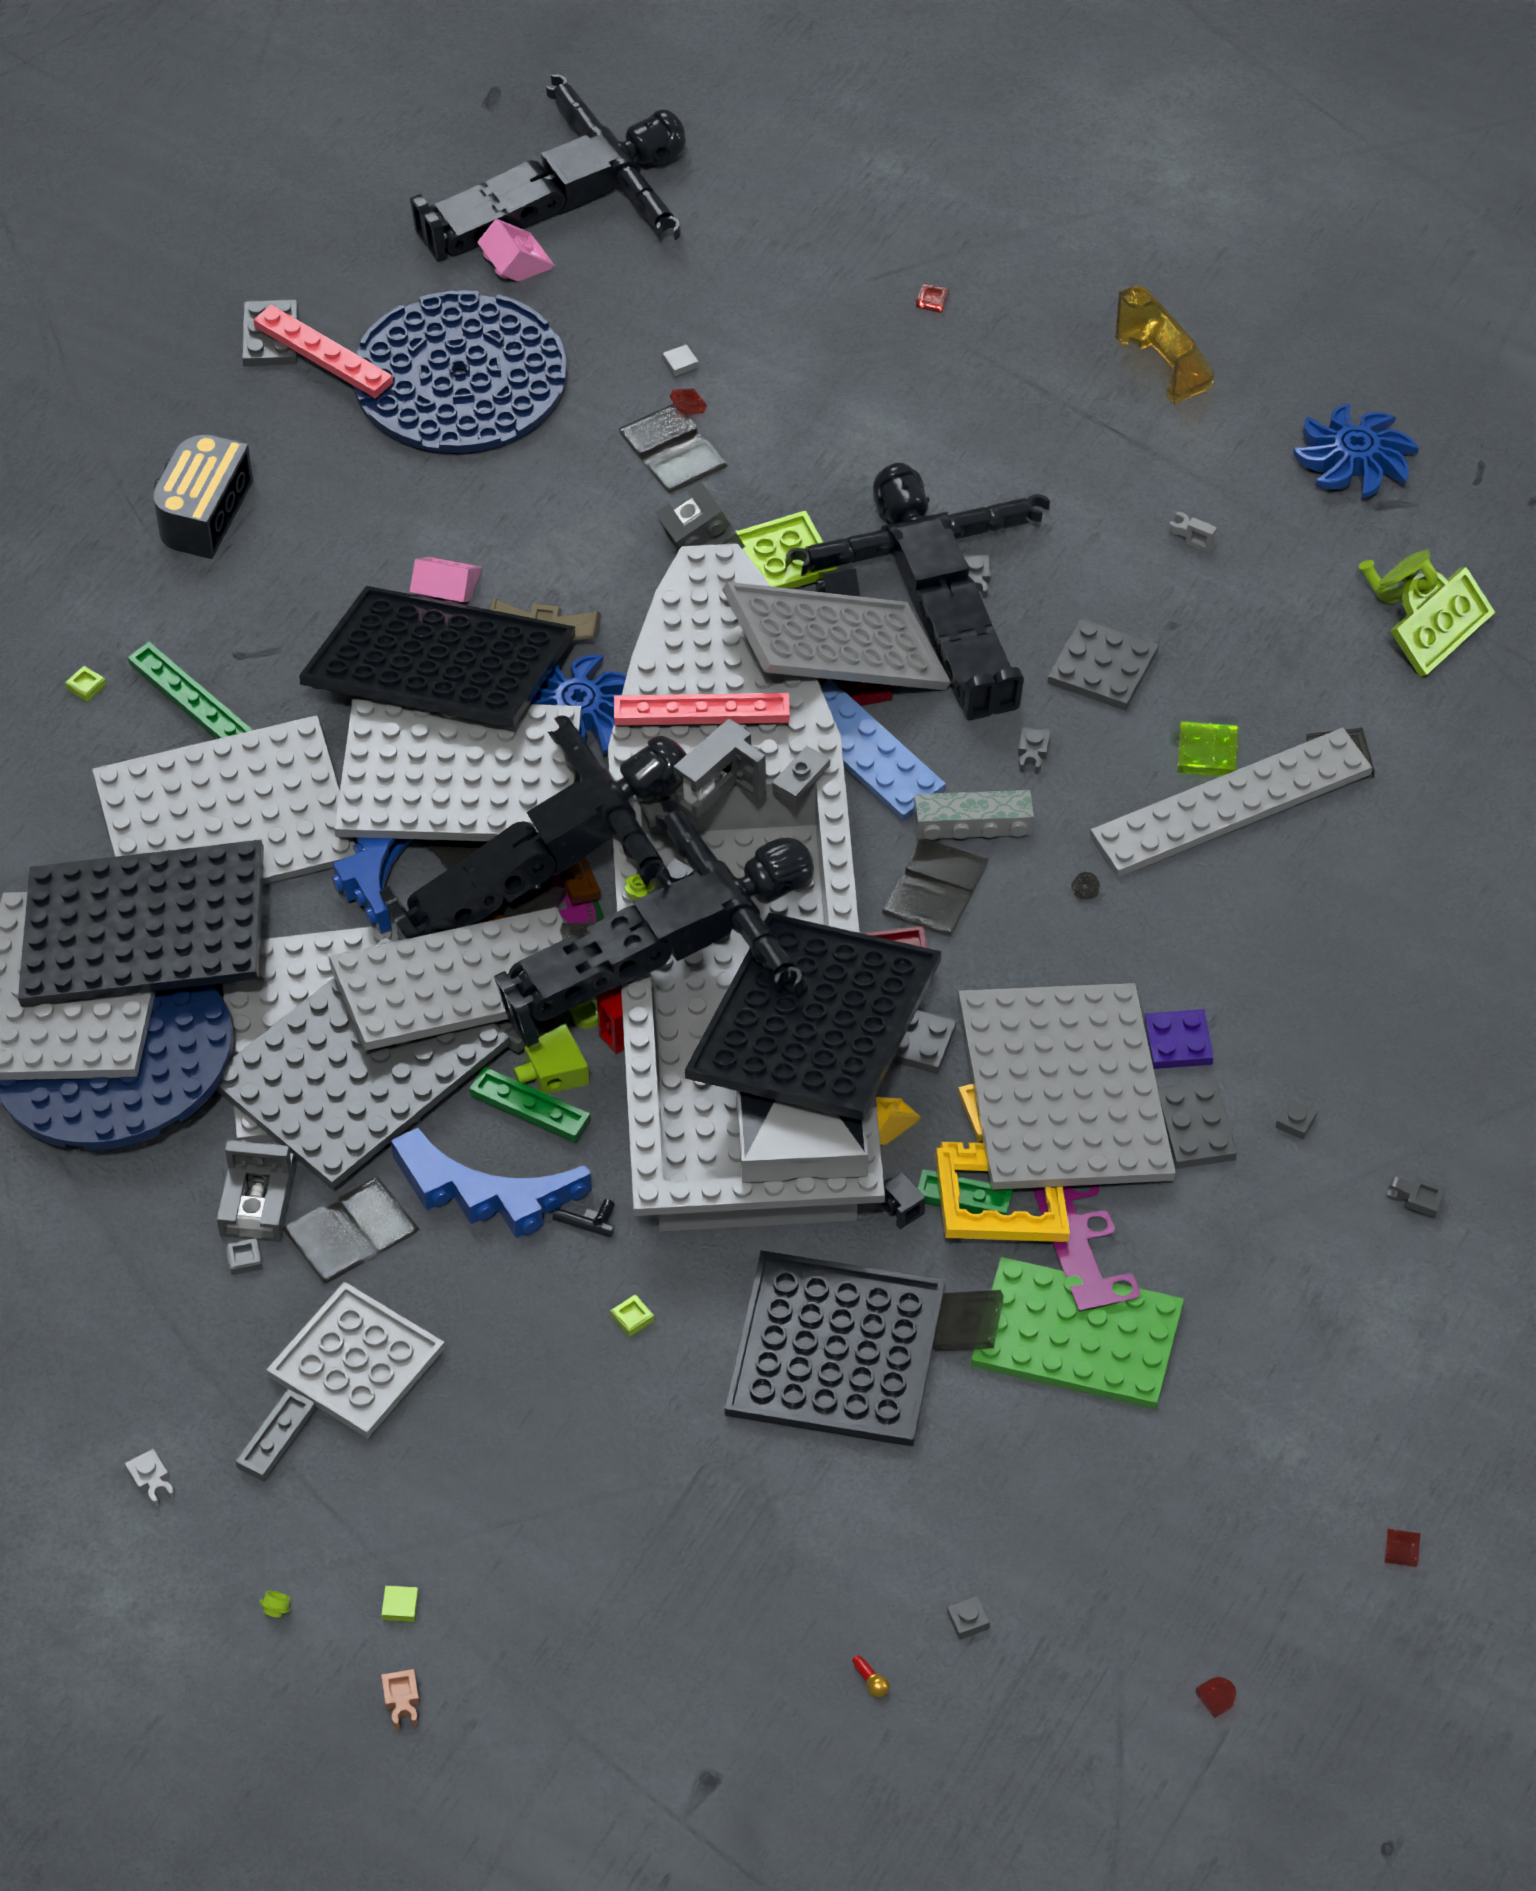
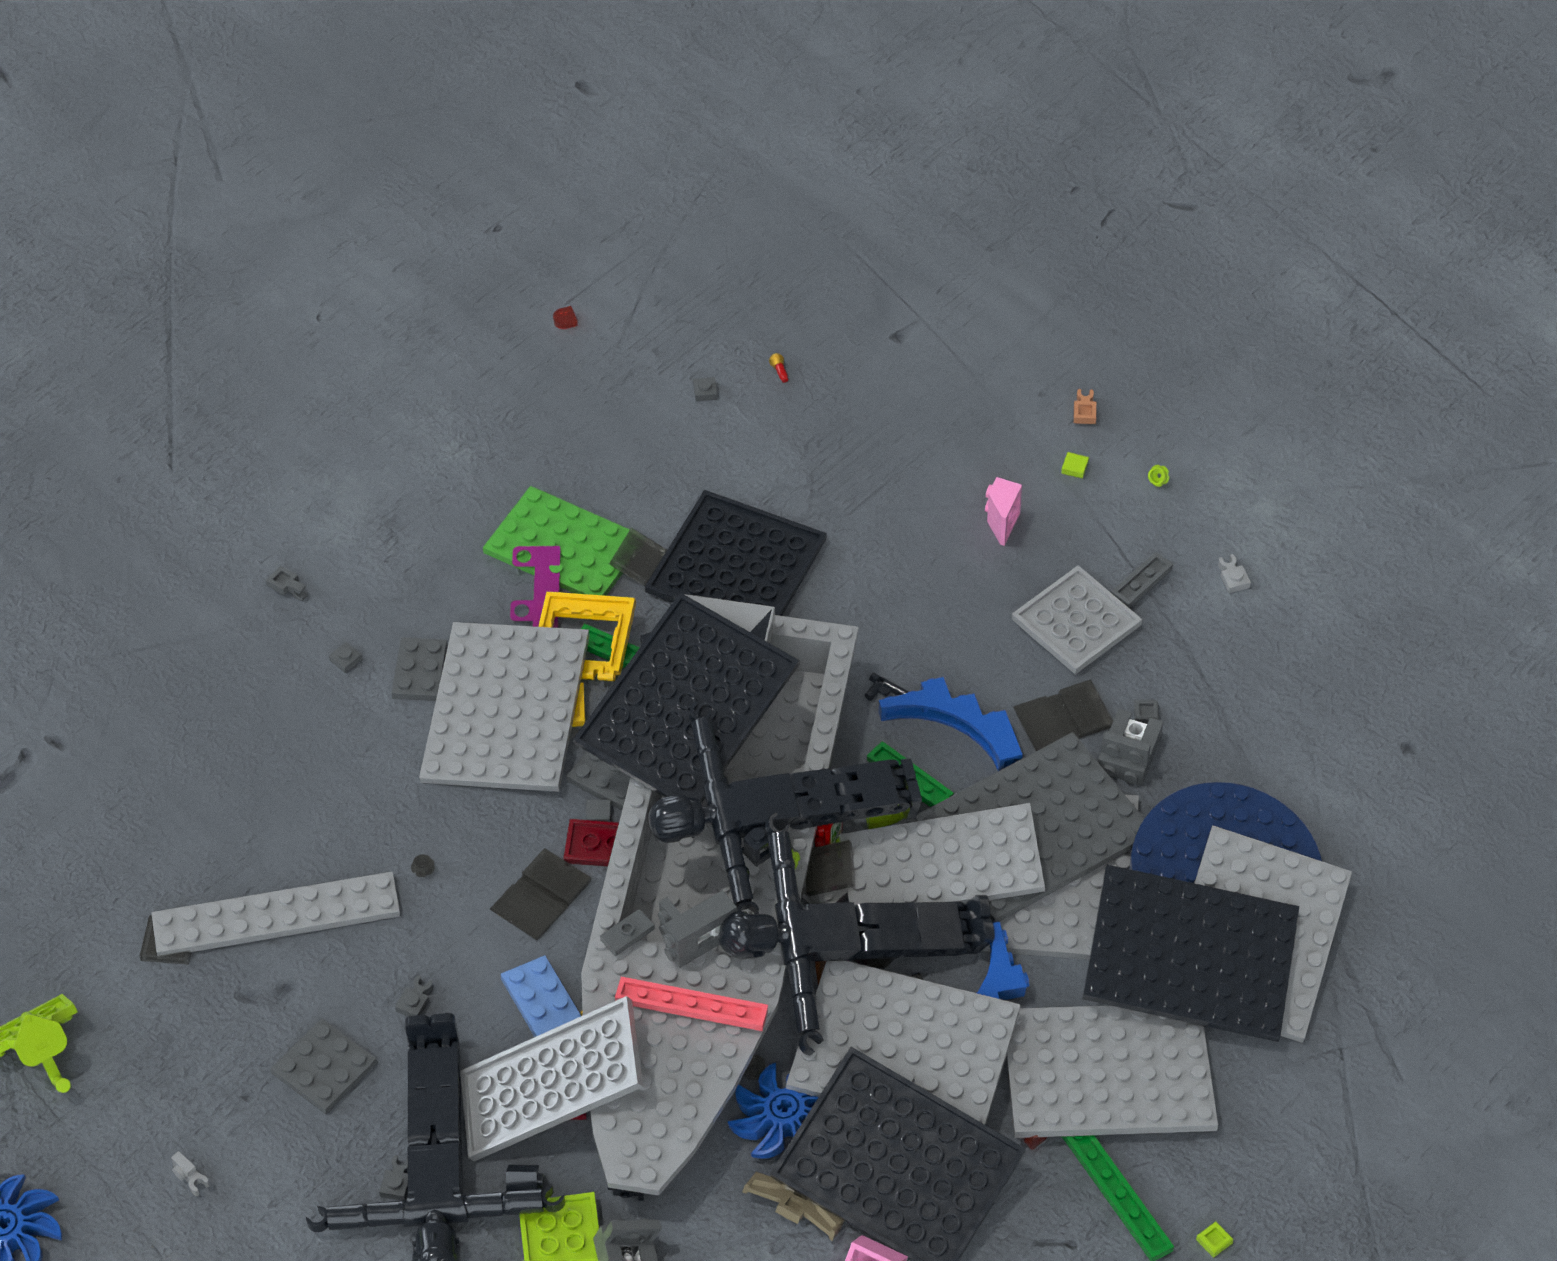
camera: 165 degrees left, 0 degrees up
lime tile [610,1294,654,1337] -> none
light grey brick [913,790,1034,840] -> none
dark purple plate [1144,1009,1213,1069] -> none
clear neon green plate [1177,721,1238,776] -> none
clear red tile [1384,1529,1421,1567] -> none
none -> bright pink slope [985,477,1022,546]

